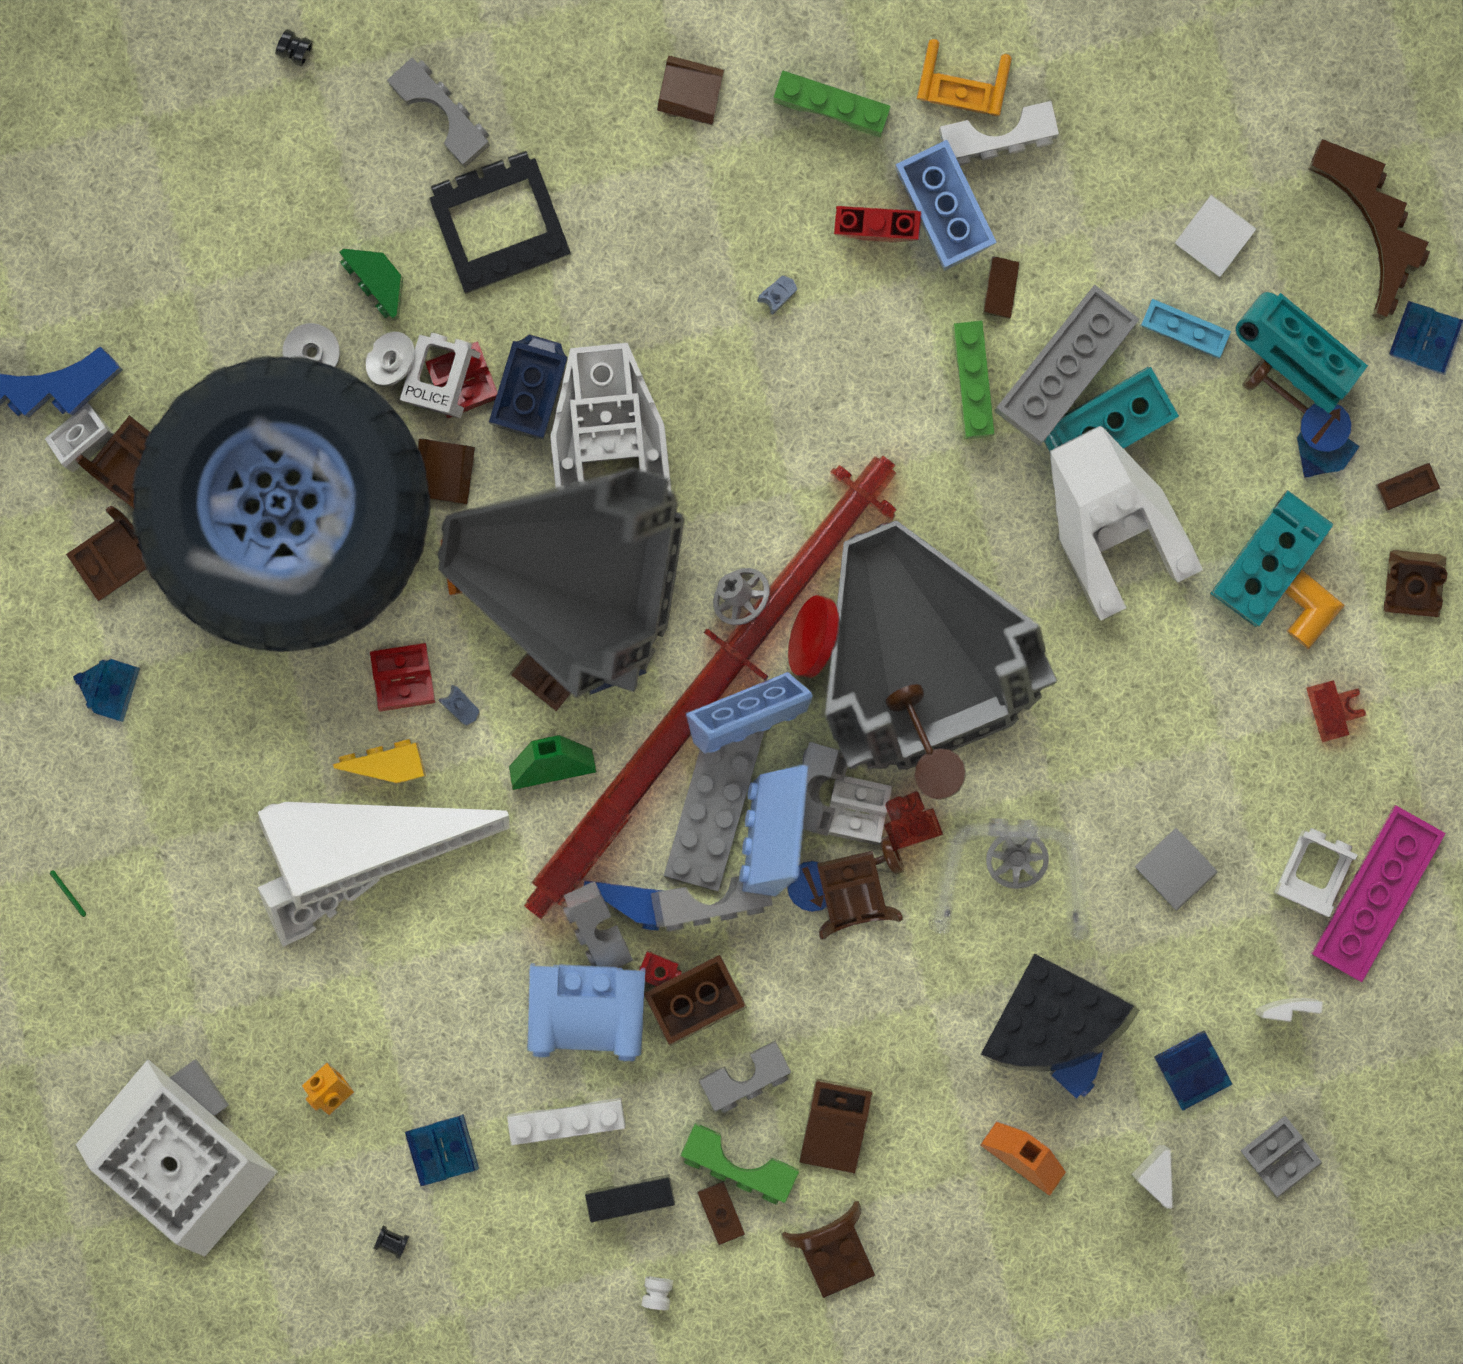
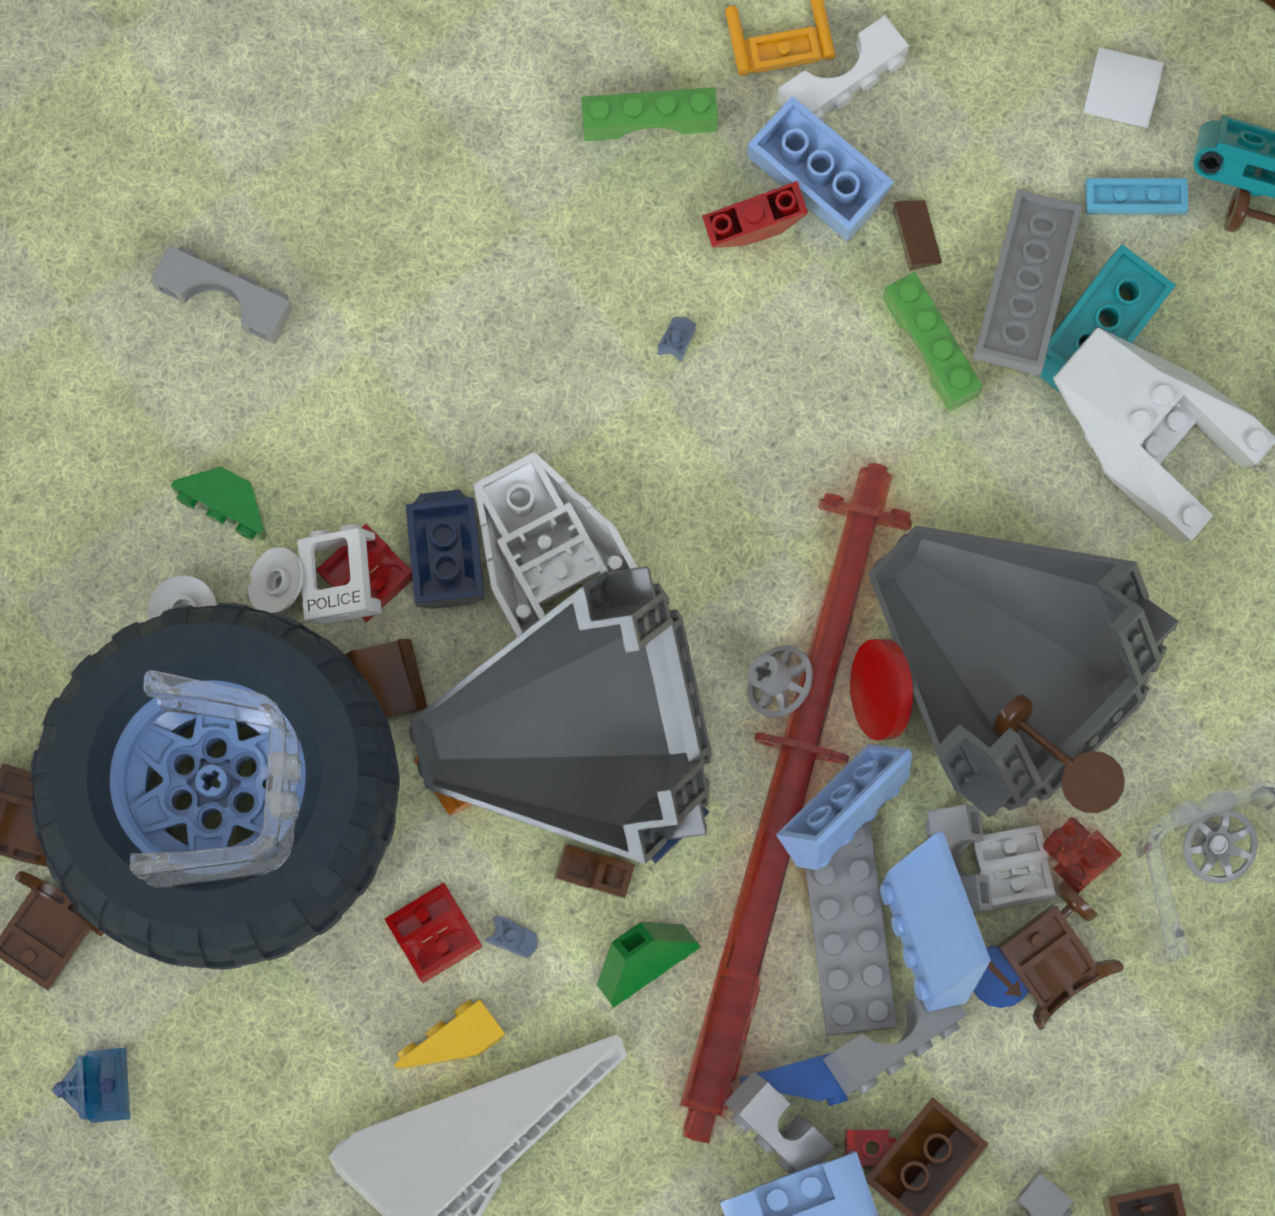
camera: 25 degrees left, 10 degrees down
black wheel [275,29,313,67] -> none
black hinge [429,150,571,294] -> none
reddish brown slope [657,55,724,125] -> none

